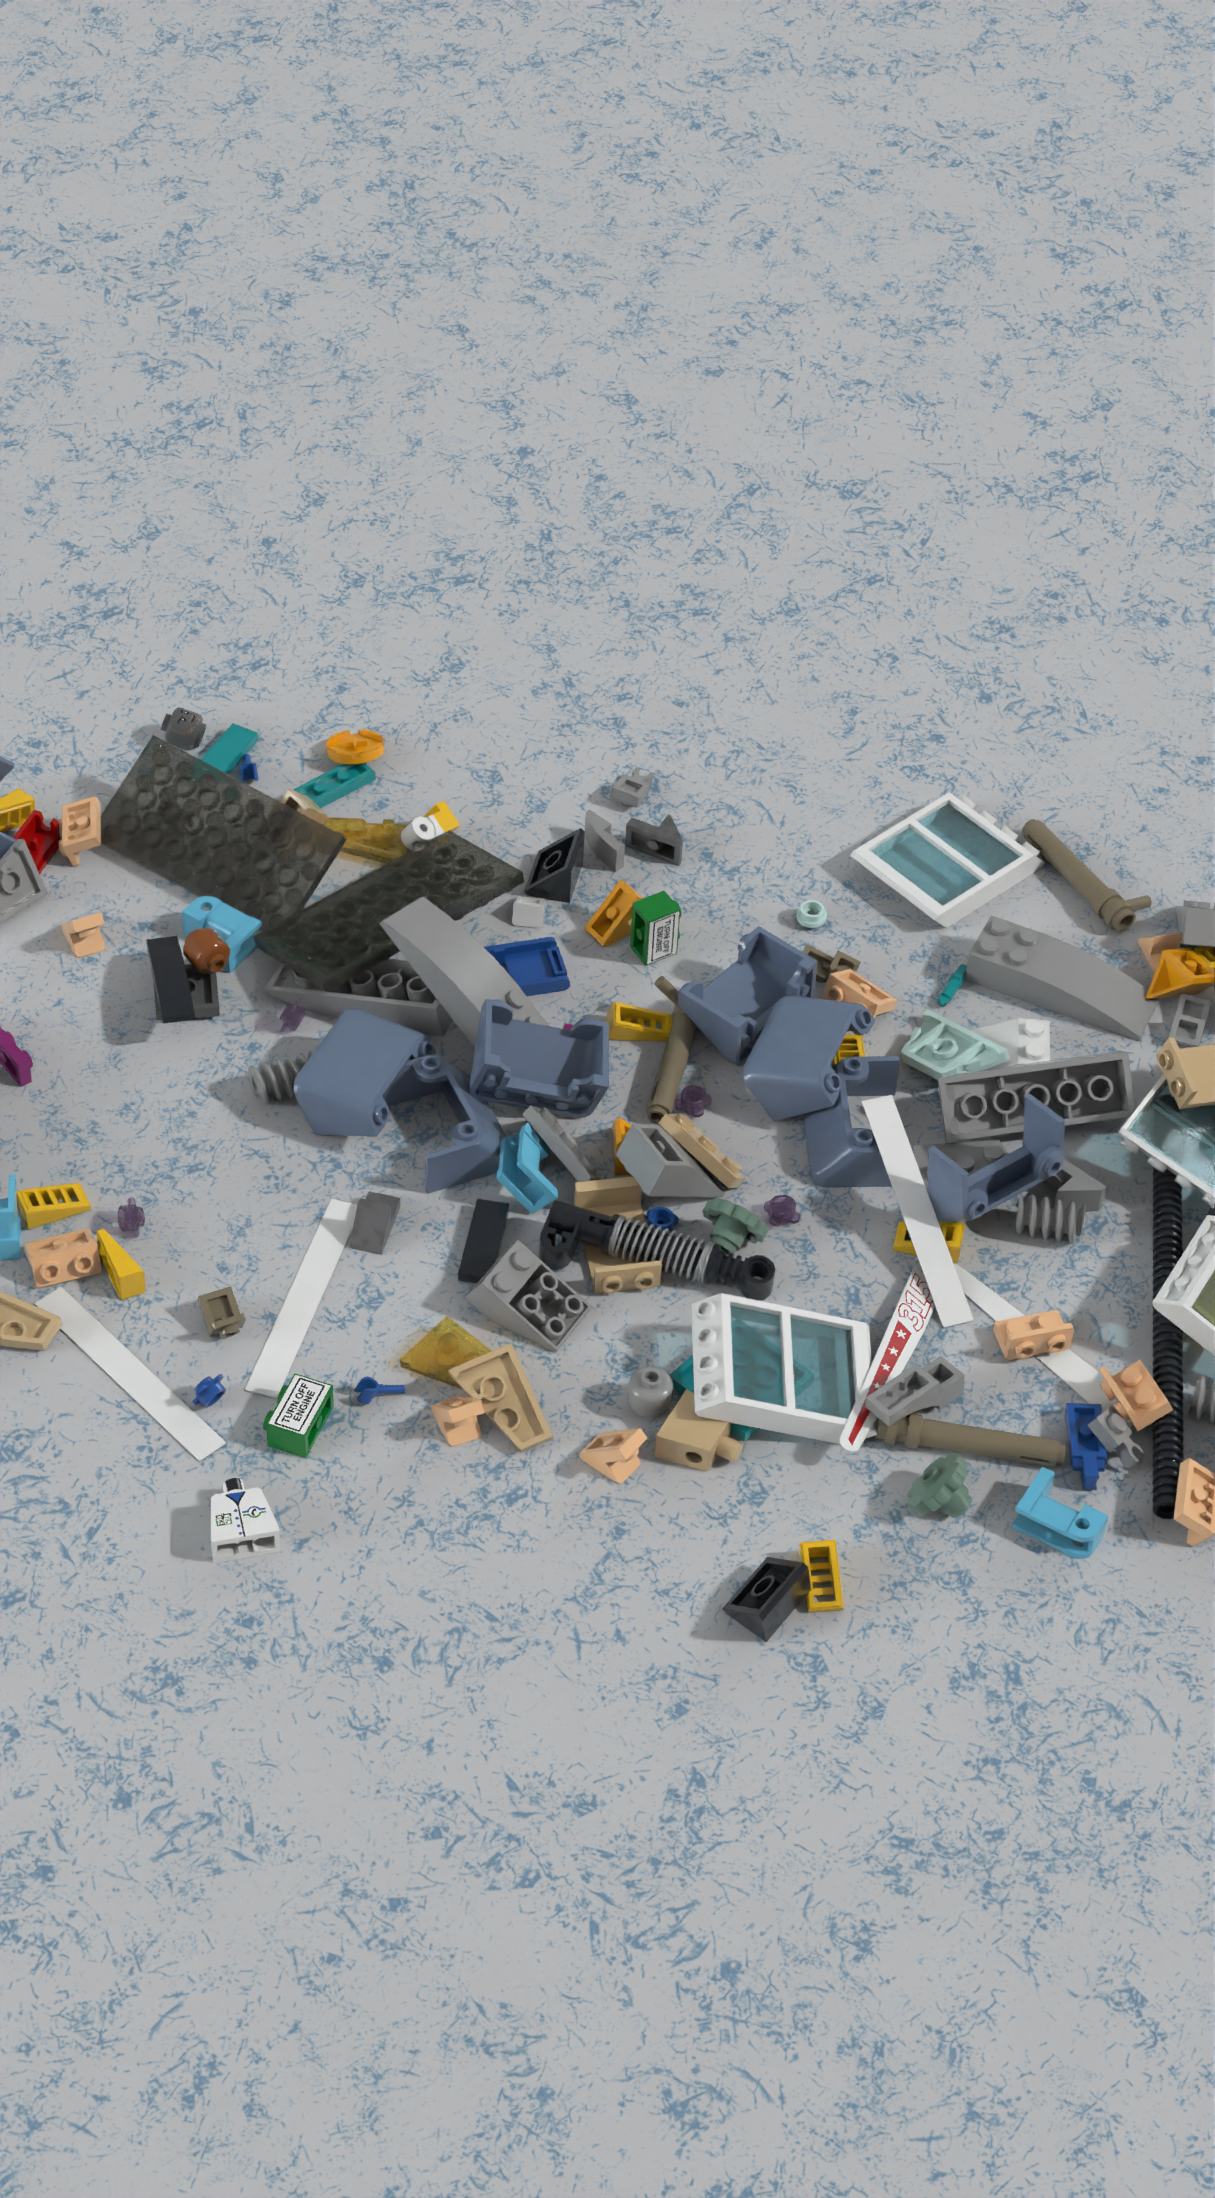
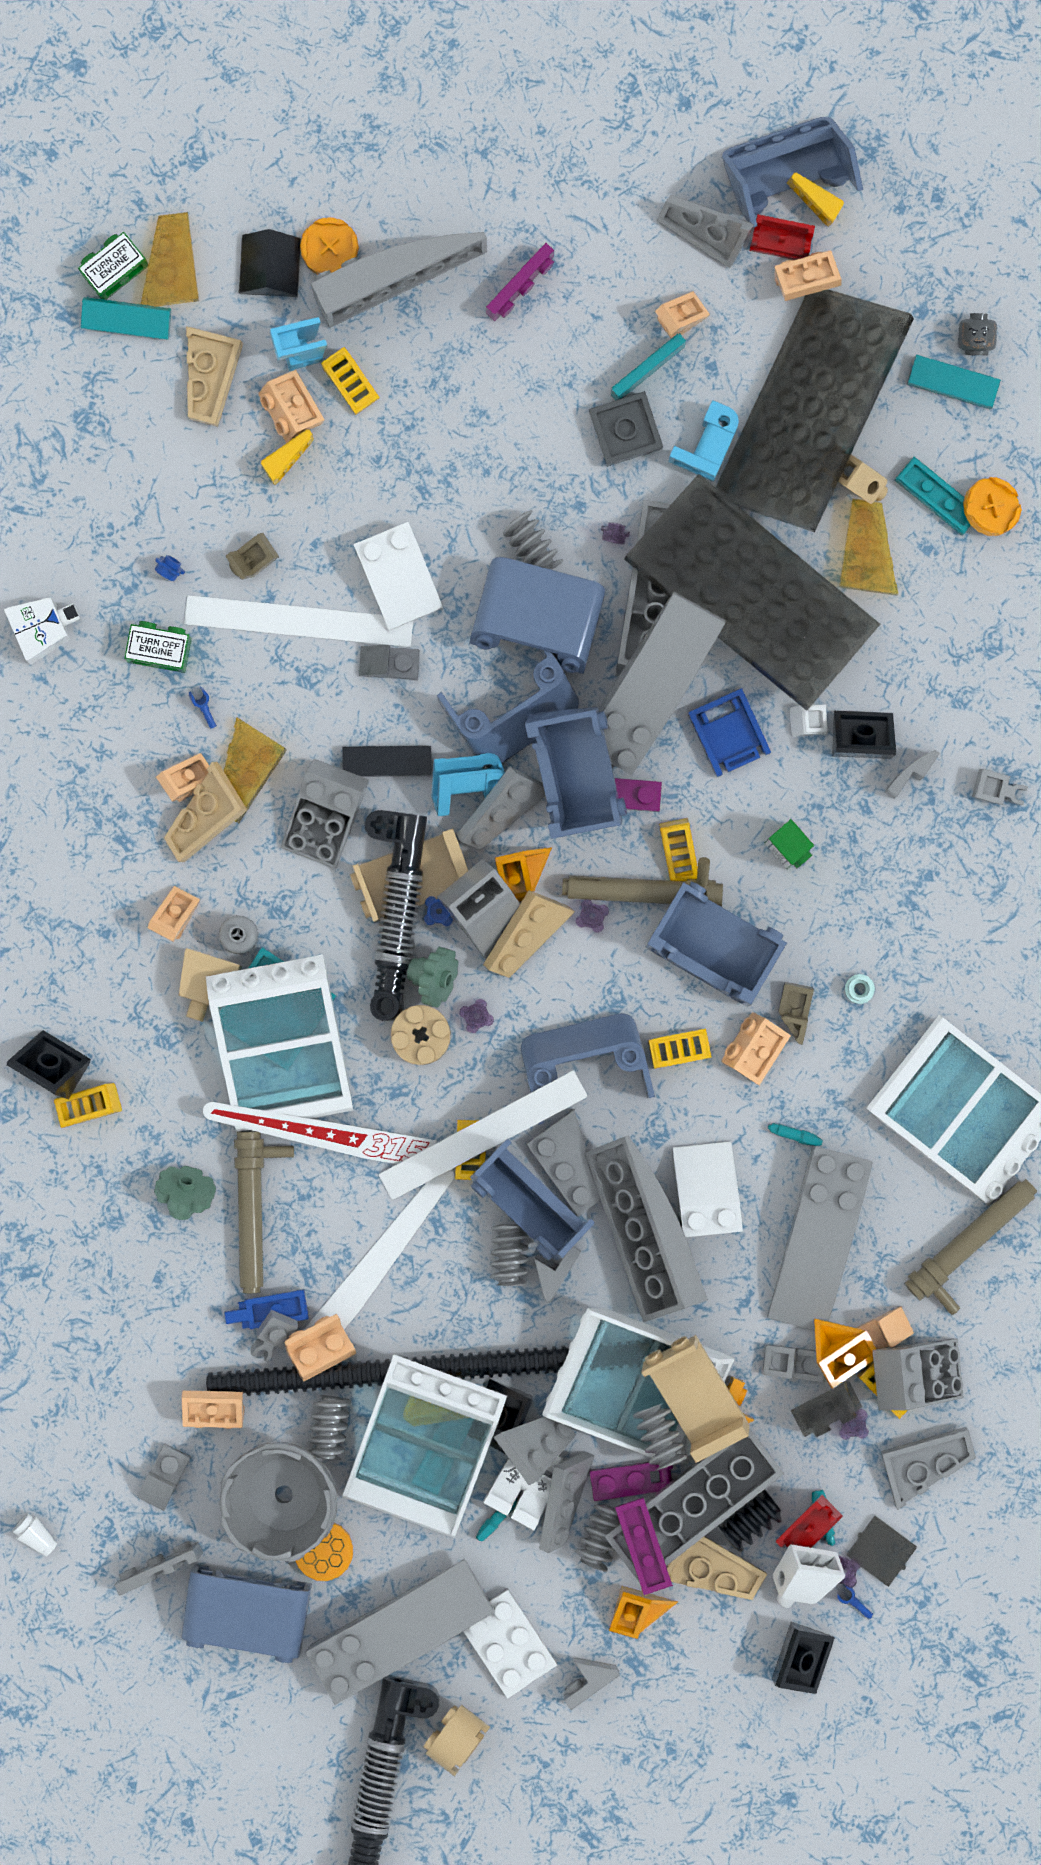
camera: 80 degrees right, 40 degrees up
white sticker [35,1287,226,1461] -> none
clear purple plate [118,1197,145,1237] -> none
black slope [146,936,195,1024] -> none
dark orange head [183,928,230,974] -> none
blue hand [239,753,259,783] -> none
white leg [401,801,460,851] -> none
light orange slope [584,880,643,947] -> none
flat silver slope [625,814,683,866] -> none
sand blue windscreen [743,995,875,1122] -> none
light grey slope [865,1356,965,1426] -> none
light aqua wing [900,1009,1010,1080] -> none
light nougat bracket [993,1310,1074,1361] -> none
medium azure piece [1012,1466,1108,1559] -> none
none -> white slope [354,522,443,631]
none -> tan brick [391,1005,451,1065]
none -> teal tile [611,333,686,401]

